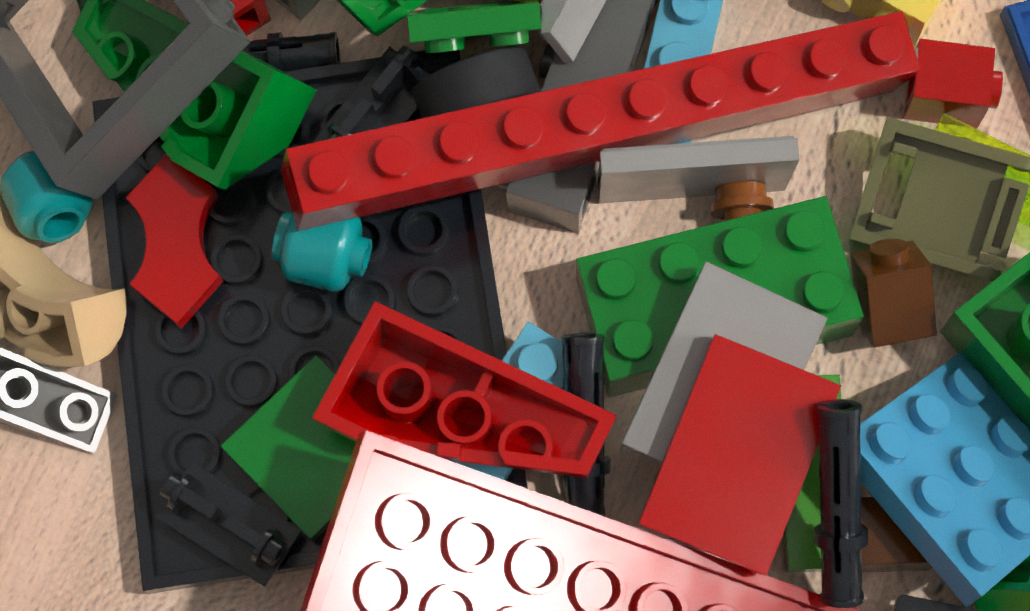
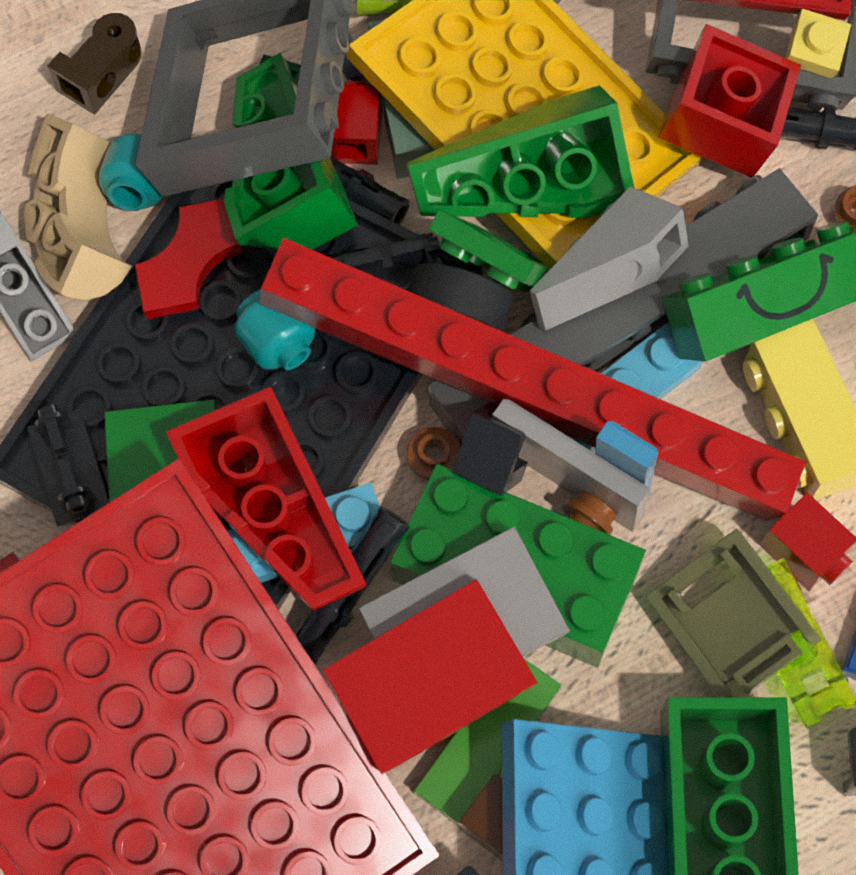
camera: 35 degrees right, 5 degrees down
black pin [814,399,868,608] -> none
reddish brown brick [850,239,937,348] -> none
none -> dark orange plate [407,427,461,480]
none -> black panel [452,401,528,496]
none -> dark azure tile [595,421,658,498]

